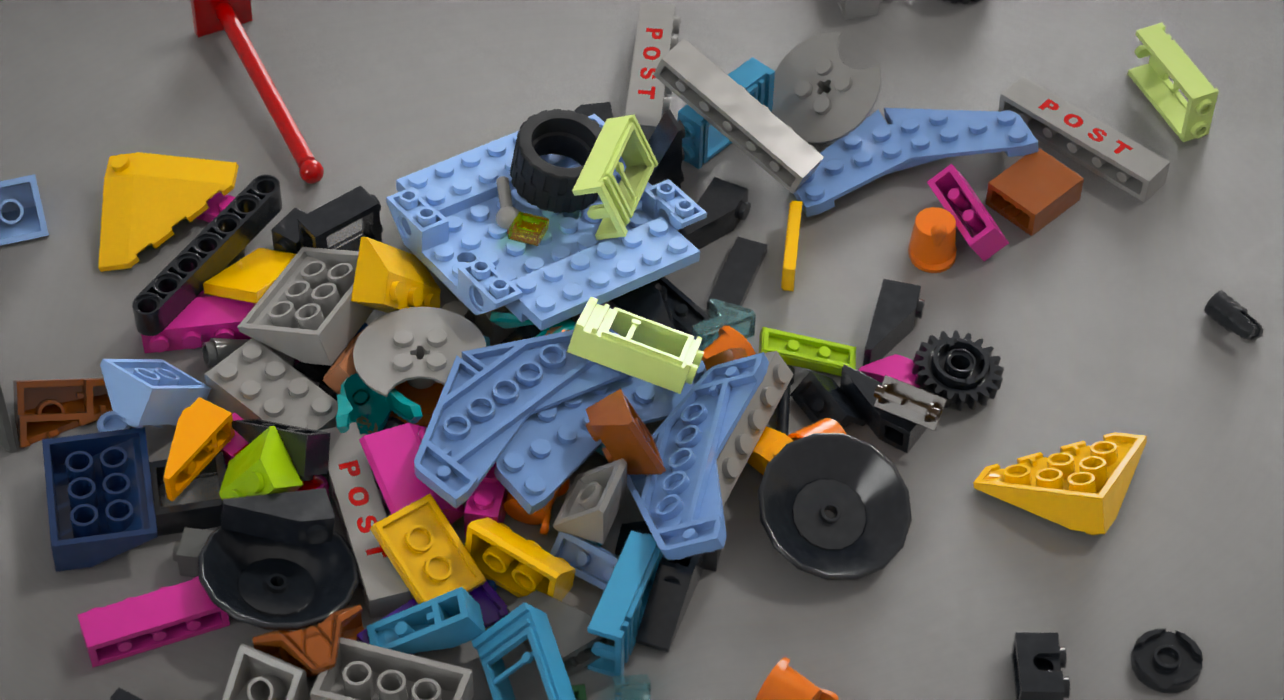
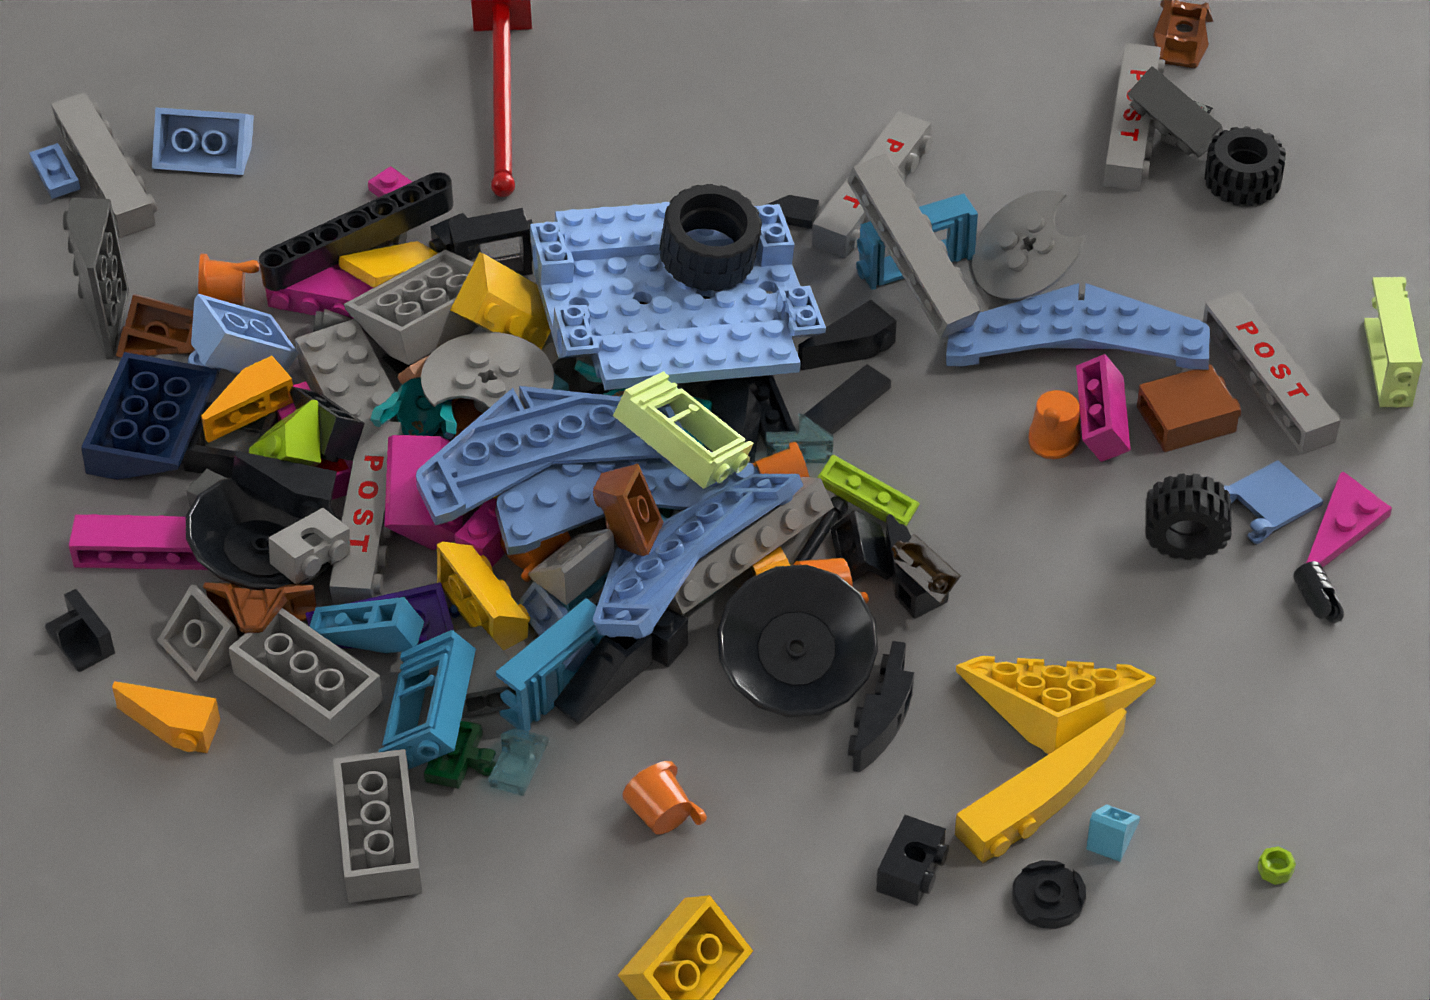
camera: 25 degrees right, 0 degrees up
yellow slope [98,152,239,272] -> none
yellow tile [370,493,486,604] -> none
light grey bar [496,176,521,231] -> none
clear neon green tile [508,212,549,246] -> none
yellowish green door [572,114,658,240] -> none
black slope [648,110,686,189] -> none
dark orange tile [703,348,748,370] -> none
yellow tile [781,201,802,291] -> none
dark pink slope [858,354,920,388] -> none
black slope [863,279,925,366] -> none
black gear [912,331,1004,411] -> none
none -> orange hat [198,253,260,305]
none -> light grey brick [269,508,350,584]
none -> black slope [848,641,914,772]
none -> yellow slope [955,708,1127,863]
none -> medium azure slope [1086,804,1141,862]
none -> black tyre [1145,473,1232,560]
none -> medium blue flag [1224,460,1324,544]
none -> dark pink wing [1306,471,1392,567]

